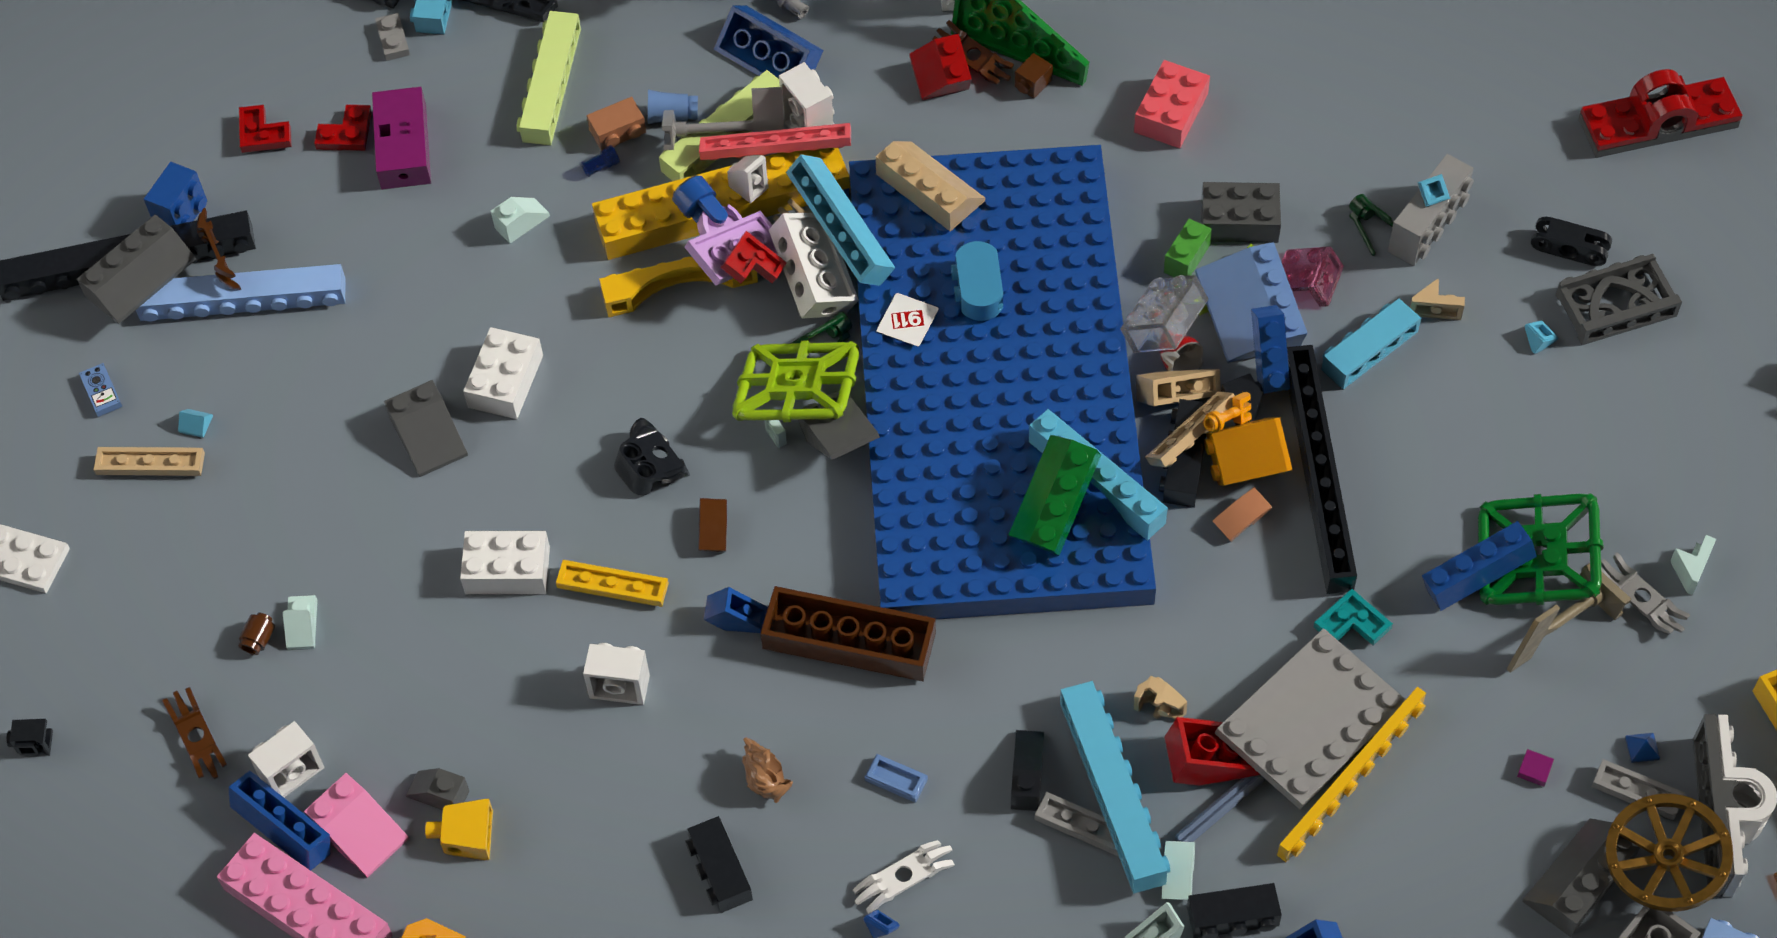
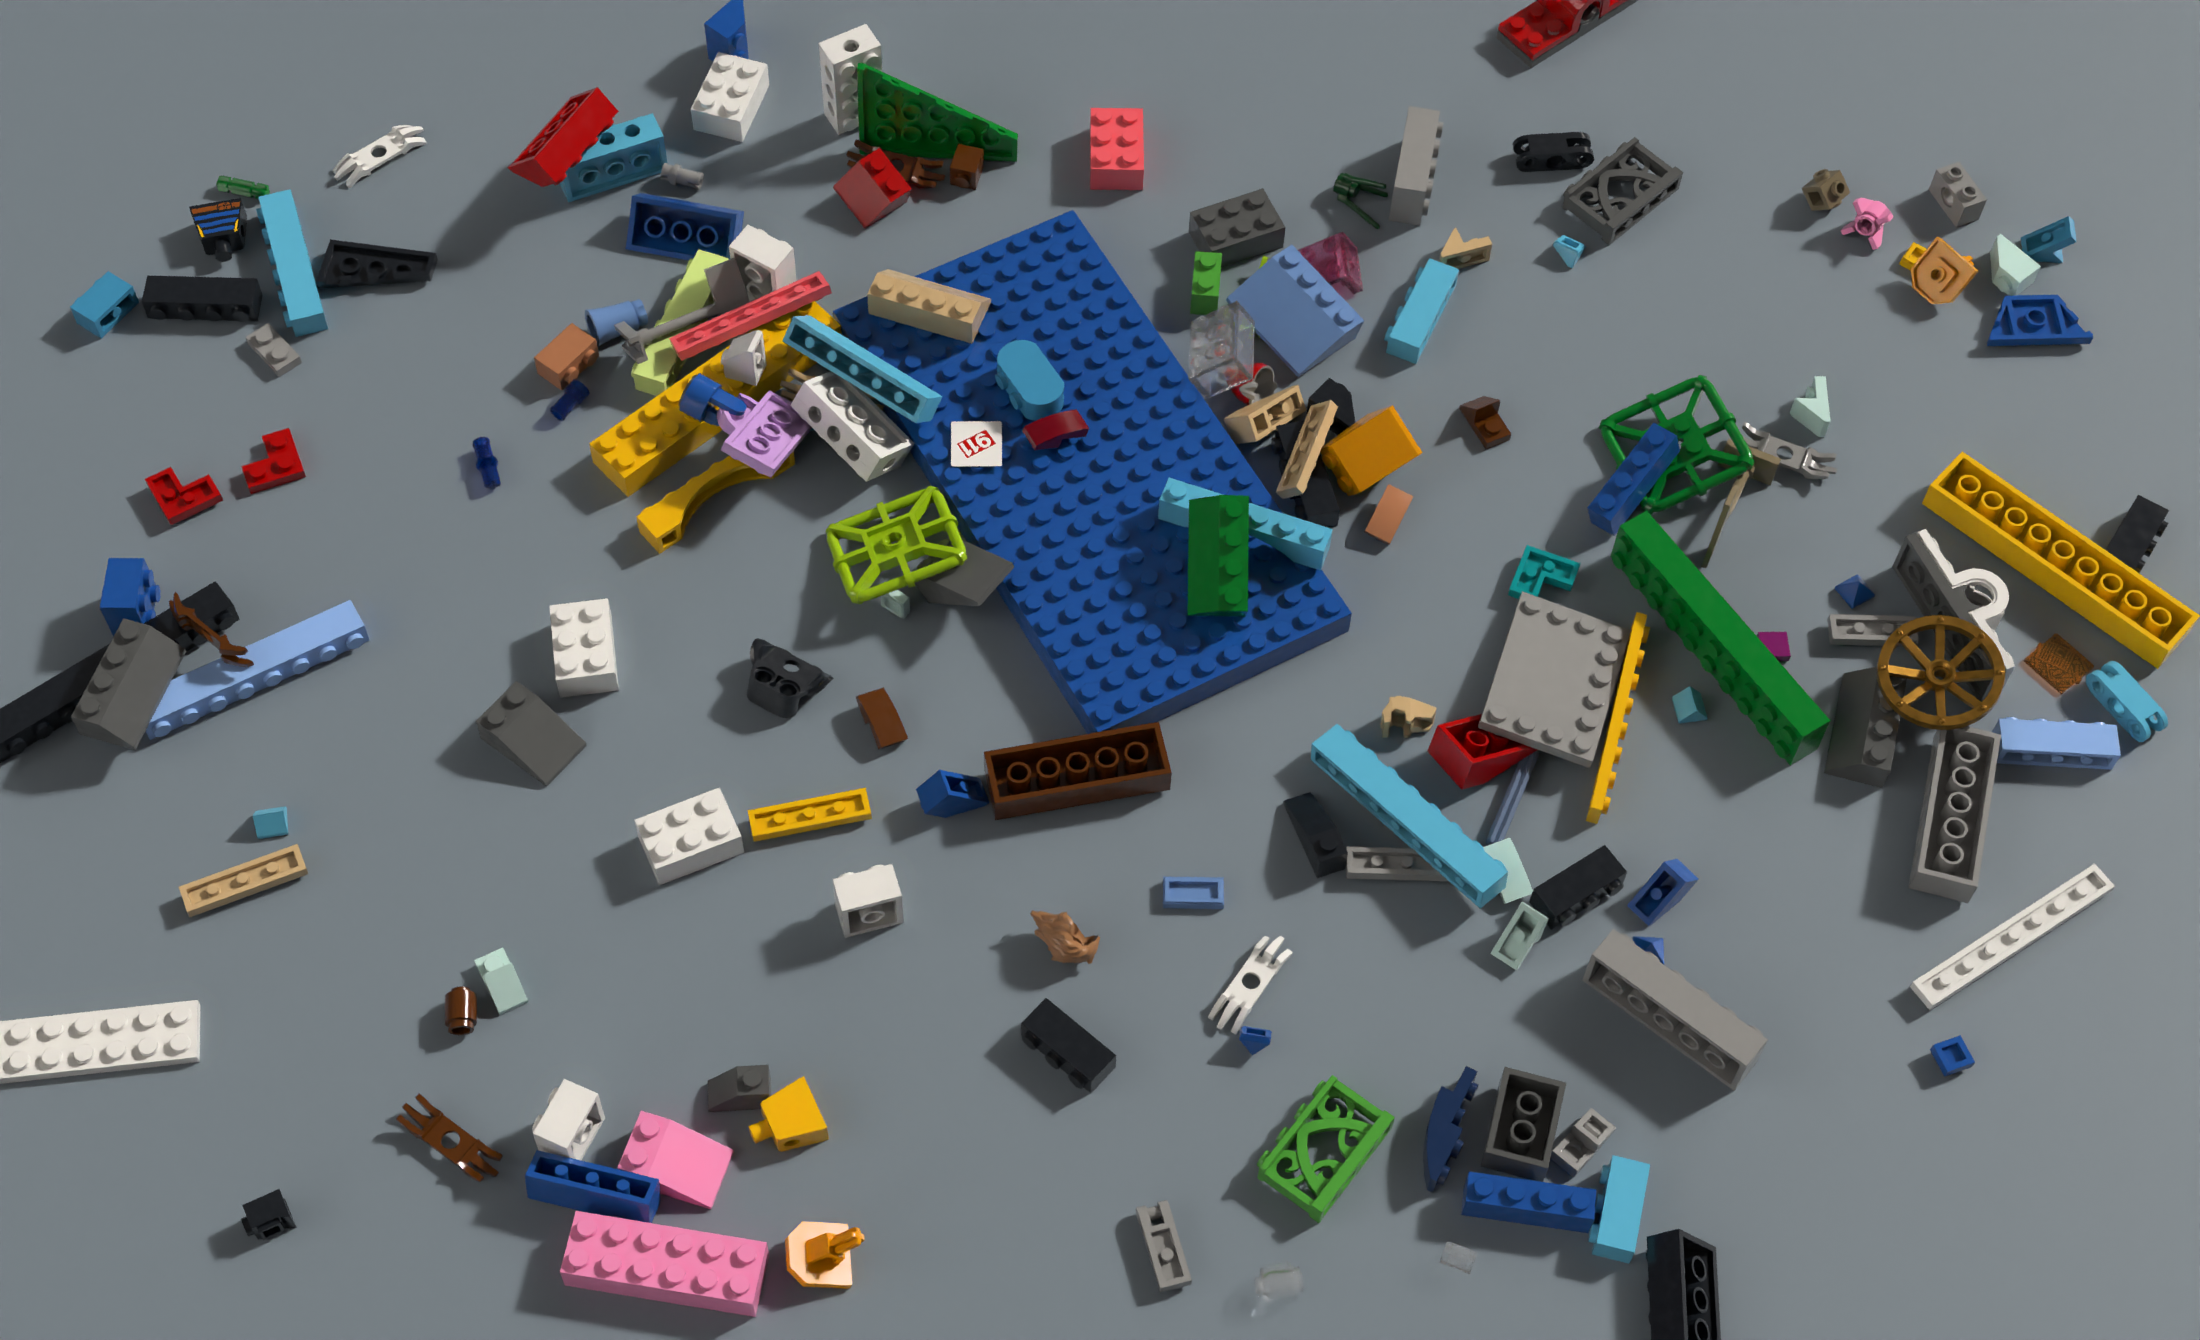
camera: 30 degrees left, 0 degrees up
medium blue tile [79,363,123,417] -> none
magenta brick [372,87,431,190] -> none
light aqua slope [491,197,550,243] -> none
yellowish green brick [517,11,581,145] -> none
red plate [720,231,787,284] -> none
dark green plant [791,312,852,343] -> none
light orange hinge [1203,392,1252,432] -> none
blue brick [1251,305,1290,393] -> none
black brick [1287,345,1357,594] -> none
medium azure slope [1417,174,1450,207] -> none
none -> clear blue axle [472,437,501,490]
none -> dark red slope [1022,409,1089,450]
none -> reddish brown slope [1459,396,1511,449]
none -> green brick [1610,510,1831,766]
none -> medium azure slope [1672,686,1708,724]

